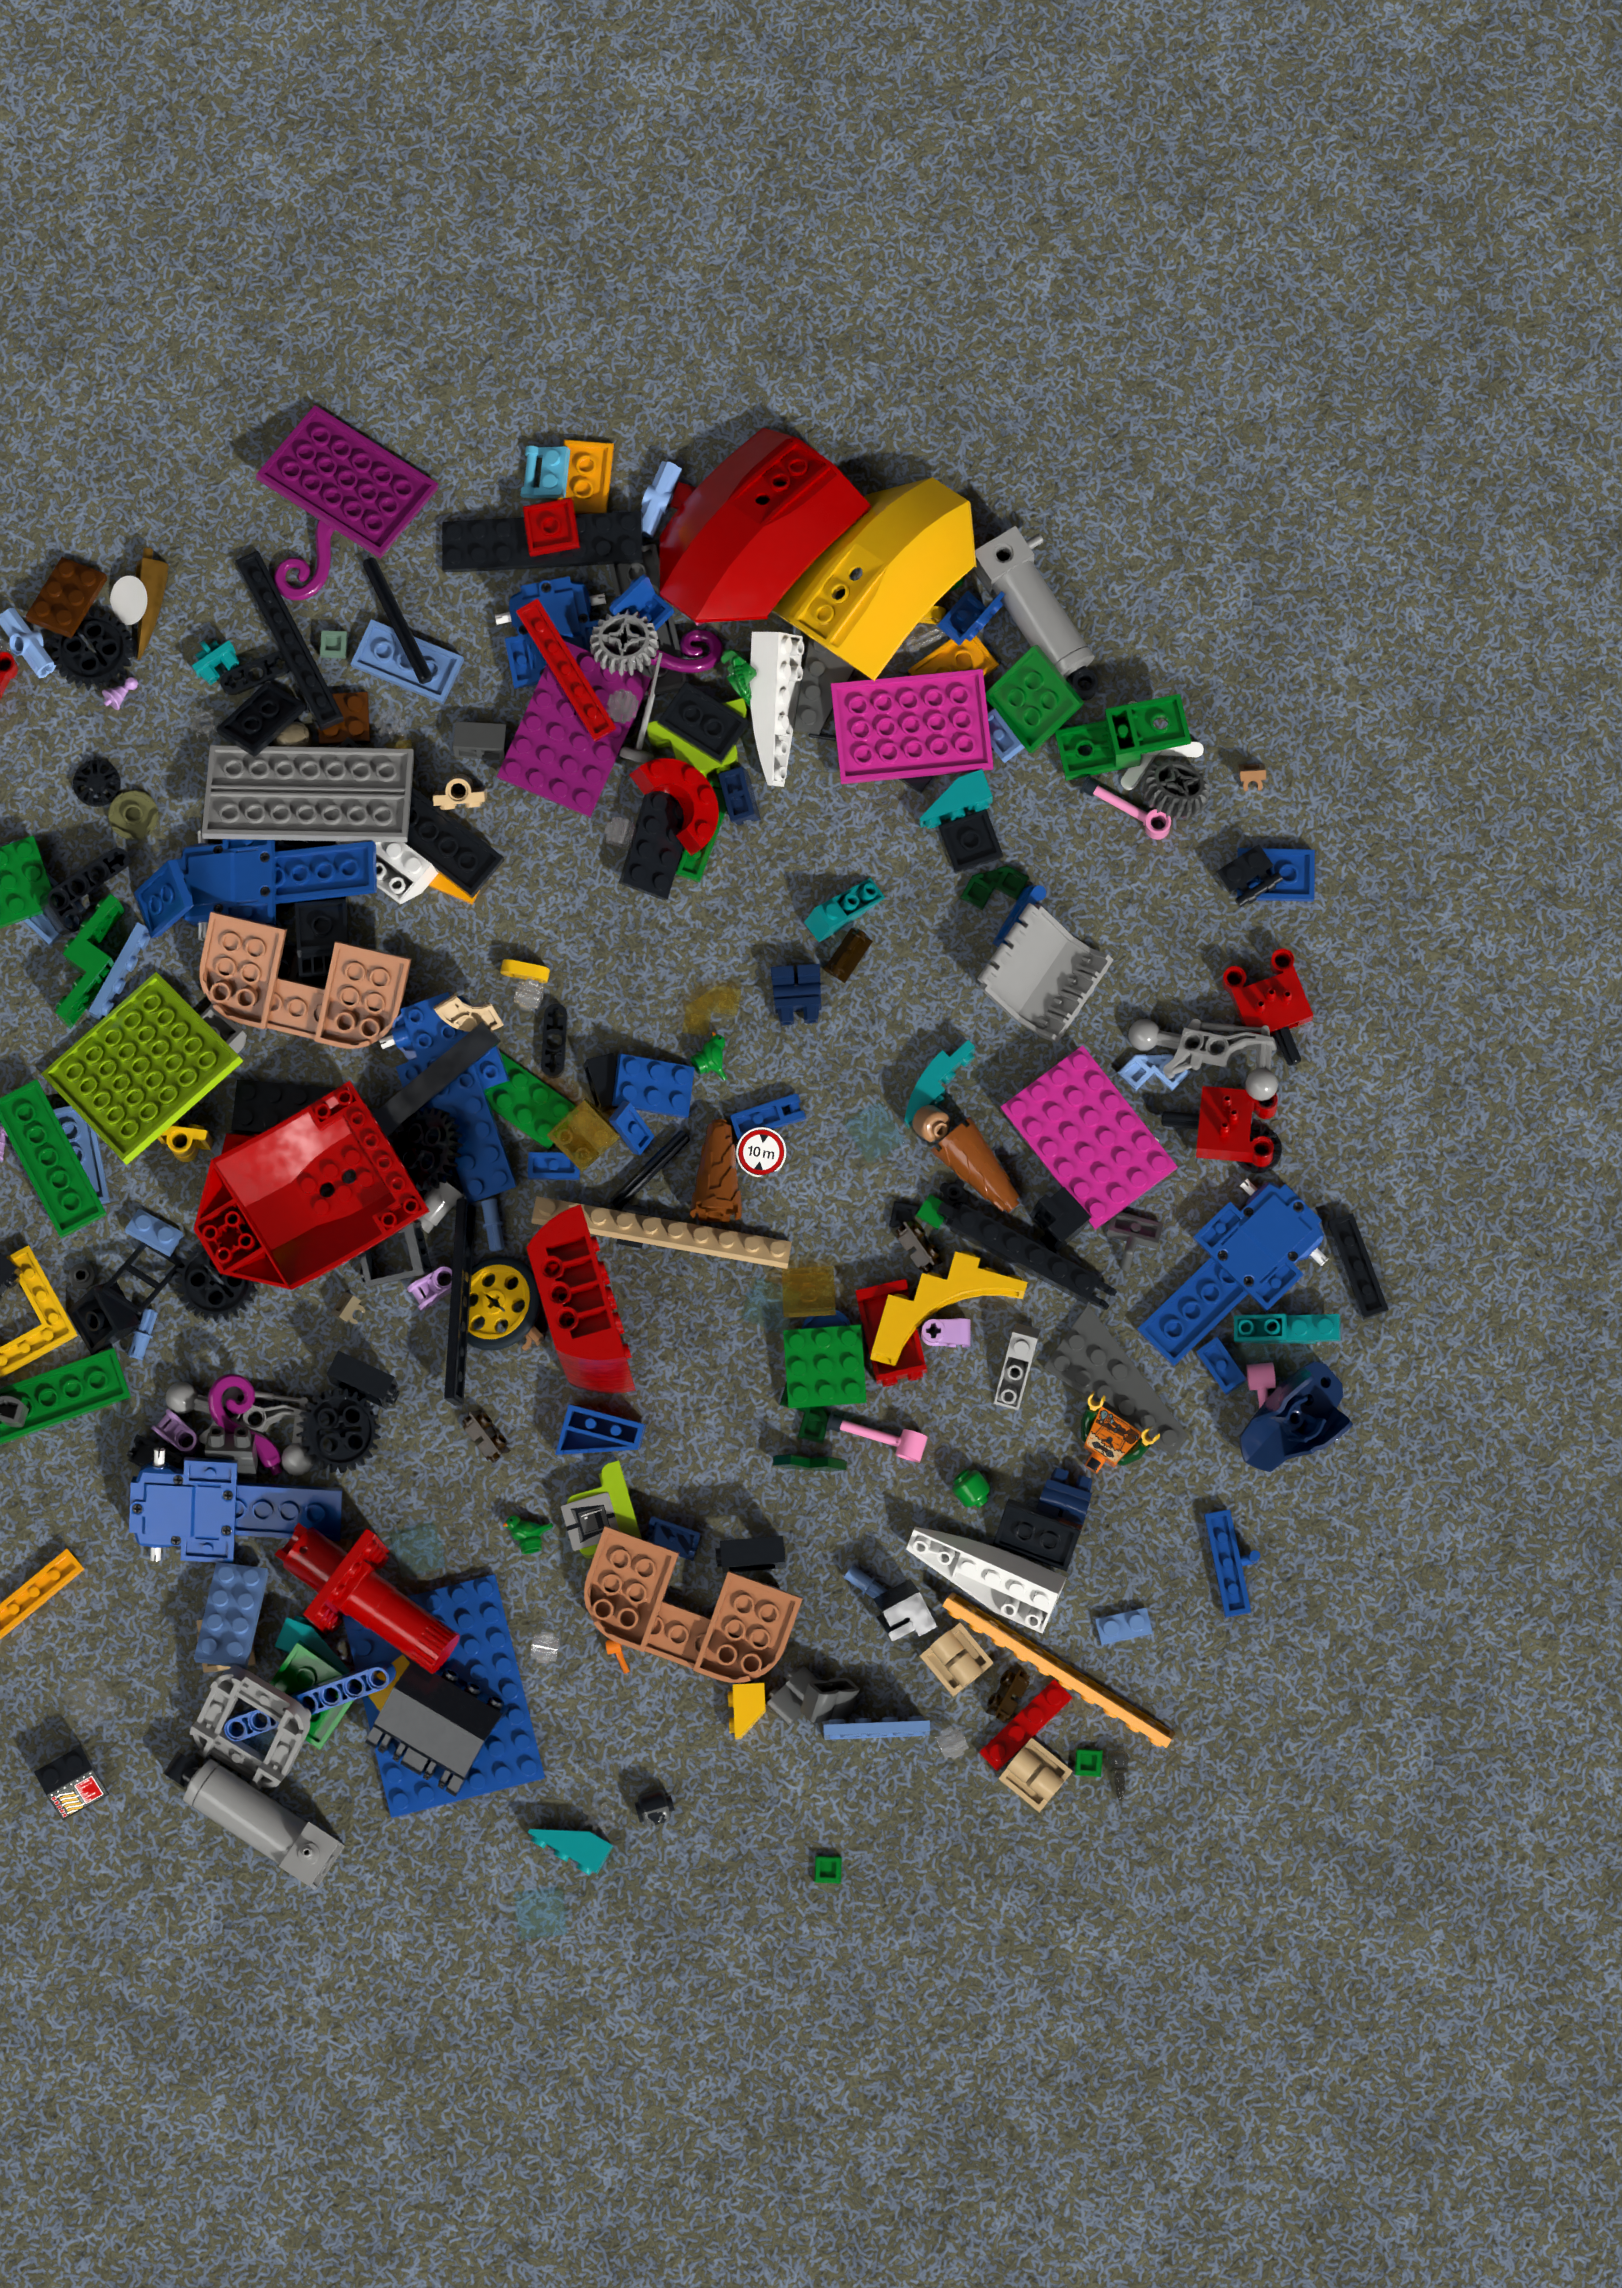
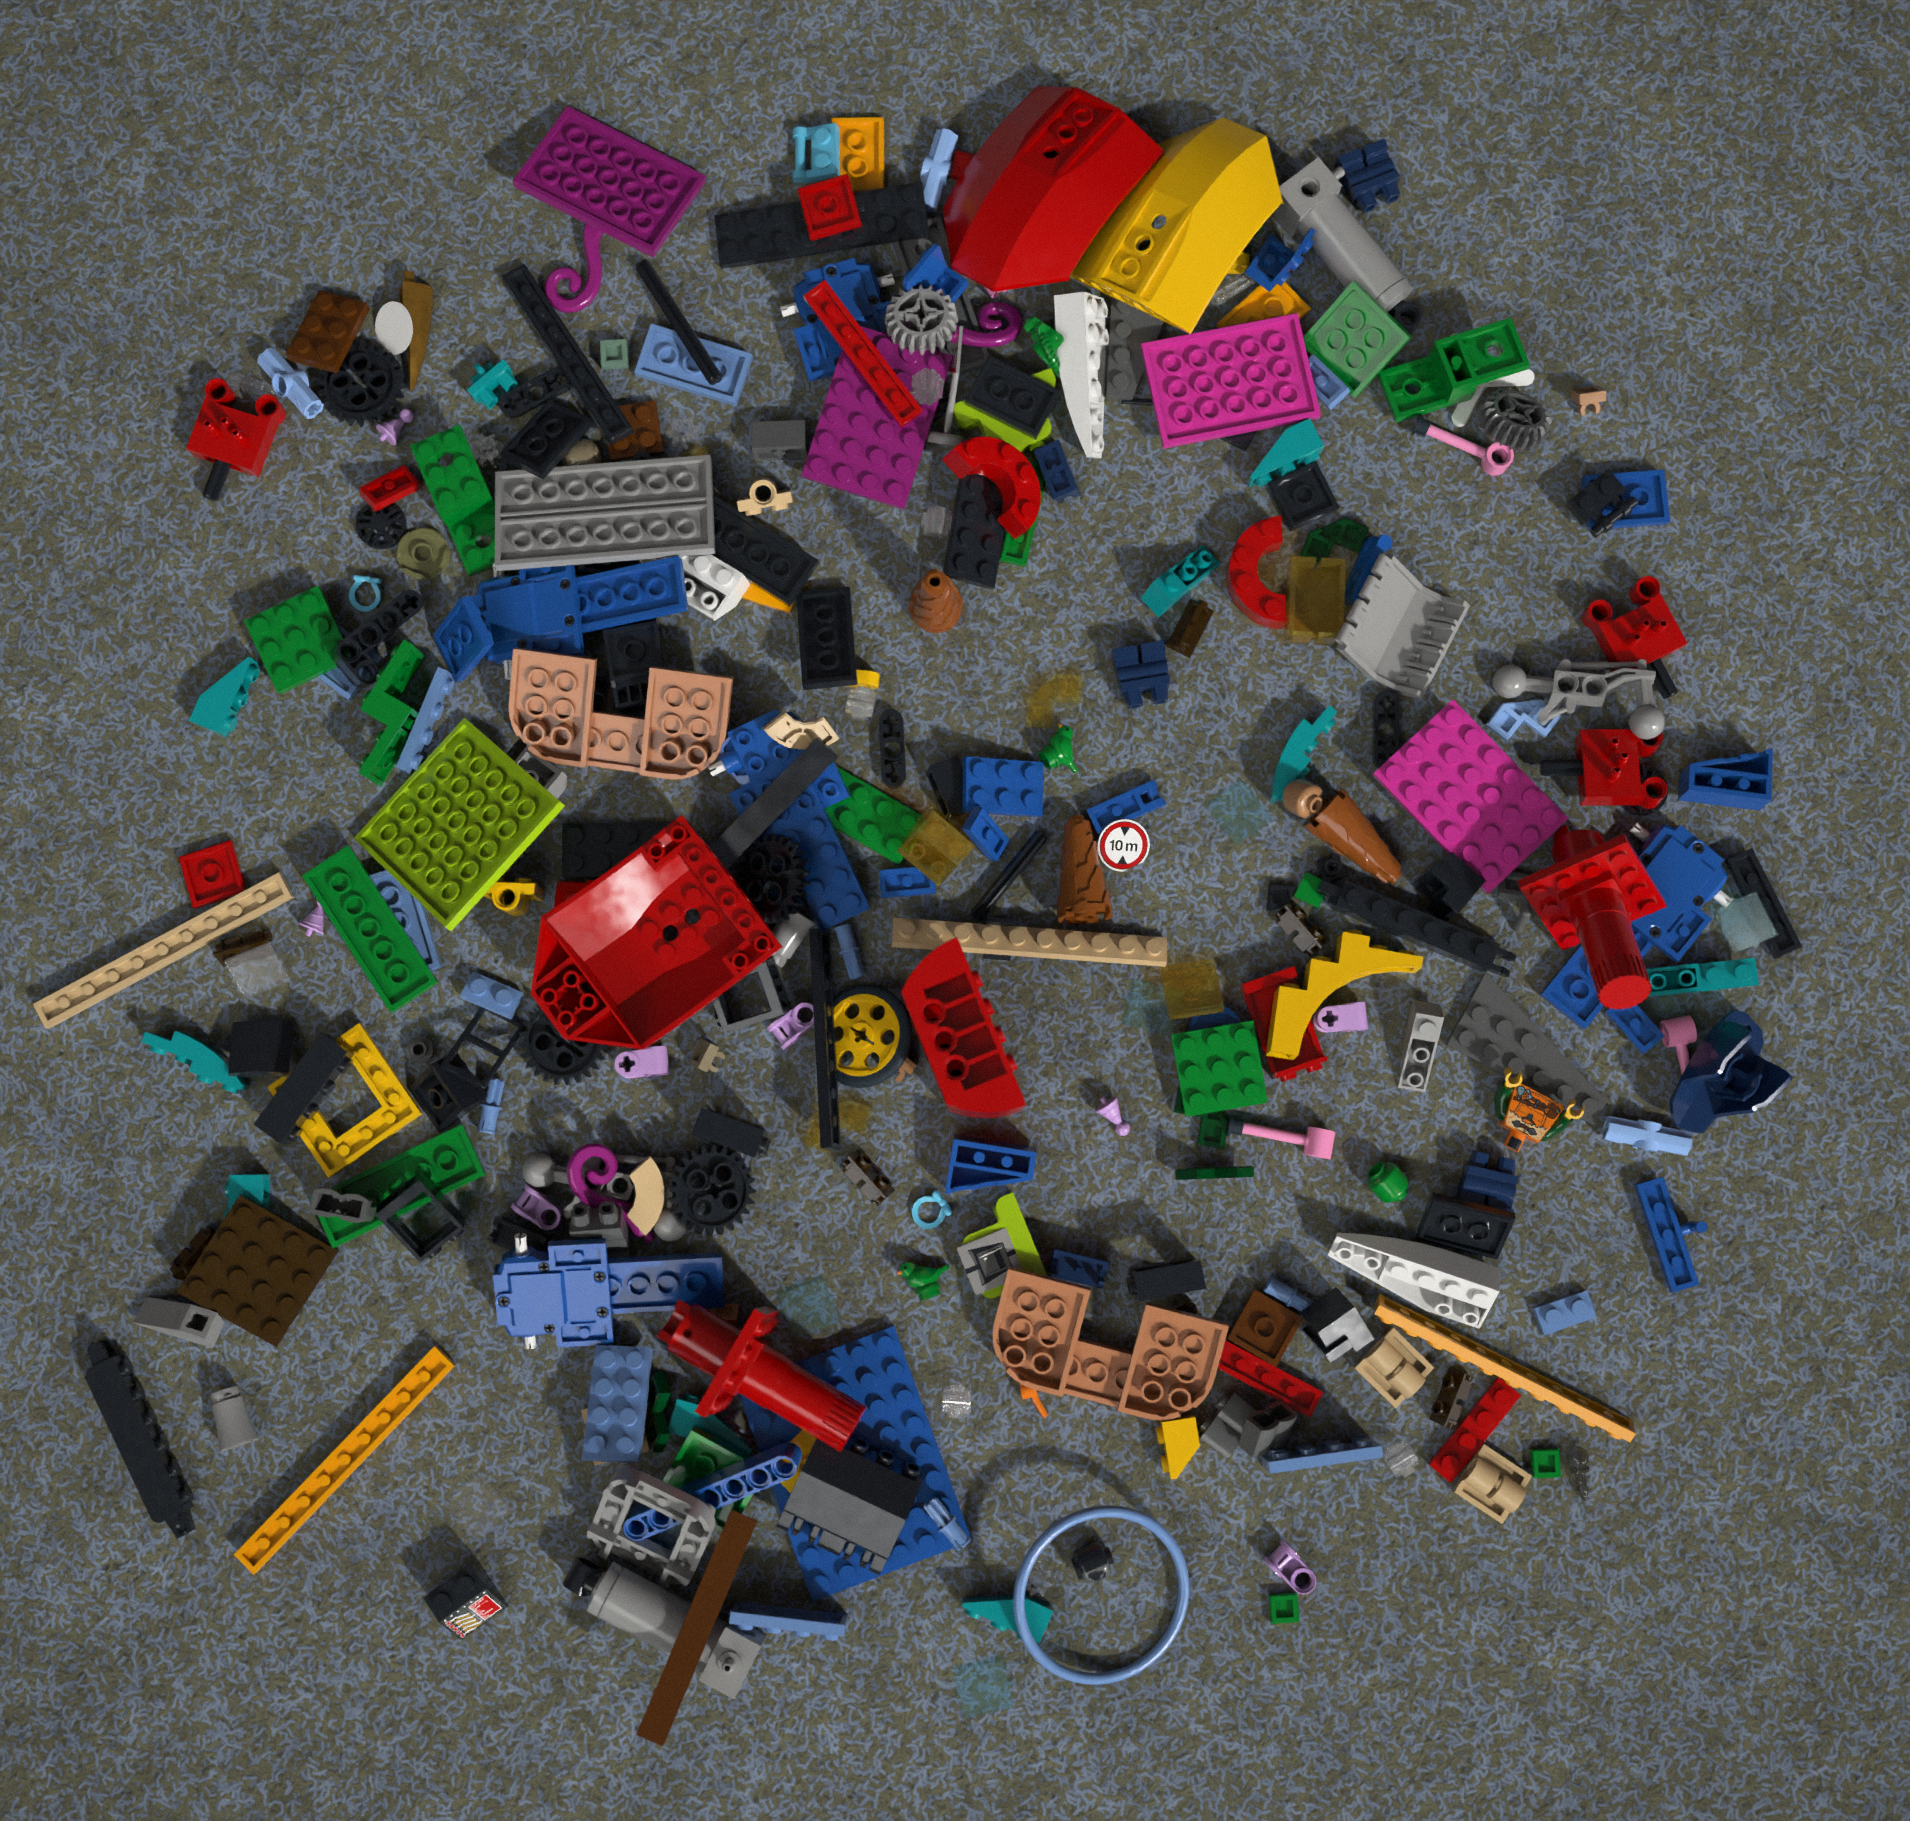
camera: 10 degrees left, 5 degrees up
none -> medium azure piece [349,575,383,612]
none -> red plate [359,465,420,512]
none -> black window [375,1171,465,1263]
none -> green bracket [410,424,495,577]
none -> lavender piece [614,1046,670,1078]
none -> tan tile [626,1156,664,1235]
none -> reddish brown tile [636,1510,757,1746]
none -> dark green tile [646,1371,671,1453]
none -> medium blue plate [729,1601,848,1640]
none -> black plate [796,587,858,690]
none -> clear yellow tile [803,1100,873,1153]
none -> dark orange cone [909,569,963,633]
none -> medium azure piece [912,1190,953,1229]
none -> medium blue axle [924,1497,971,1551]
none -> medium blue piece [1013,1505,1189,1685]
none -> lavender piece [1095,1096,1130,1136]
none -> red plate [1218,1340,1323,1417]
none -> red brick [1226,516,1287,629]
none -> reddish brown plate [1226,1289,1303,1367]
none -> lavender piece [1263,1539,1316,1594]
none -> clear yellow piece [1284,556,1346,646]
none -> dark blue hips [1334,138,1400,214]
none -> black beam [1372,691,1399,769]
none -> red piece [1517,824,1667,1010]
none -> light blue piece [1602,1116,1693,1156]
none -> blue wedge [1678,749,1773,811]
none -> clear light blue piece [1713,891,1778,954]

